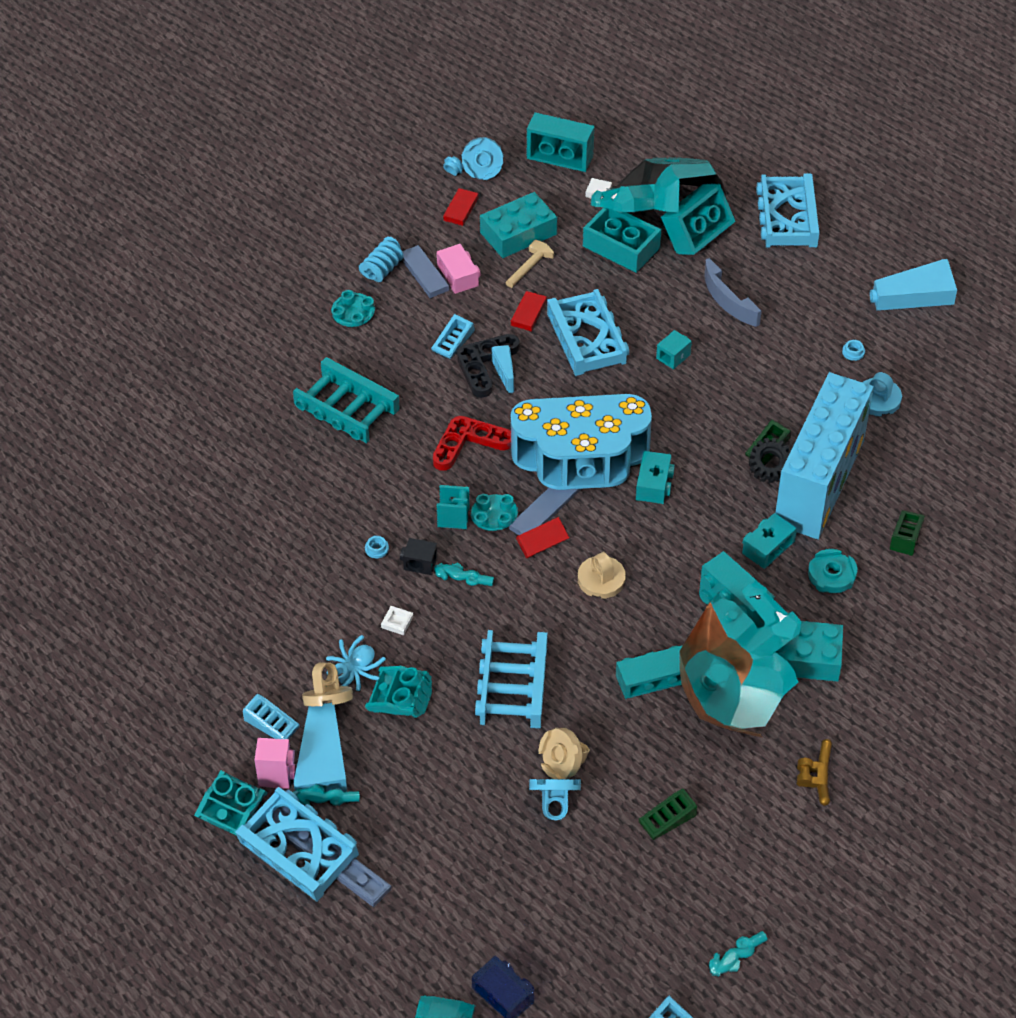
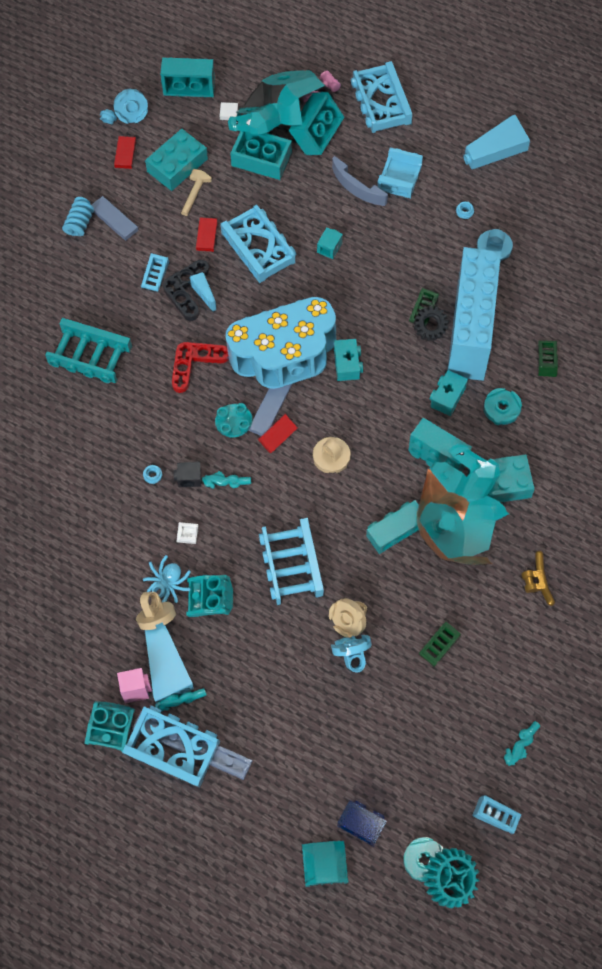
camera: 15 degrees left, 15 degrees up
medium azure slope [243,694,300,739] -> none
teal dish [331,290,375,327] -> none
bright pink brick [437,244,481,294] -> none
teal piece [437,485,470,529] -> none
none -> bright pink piece [301,71,341,102]
none -> medium azure panel [377,148,423,198]

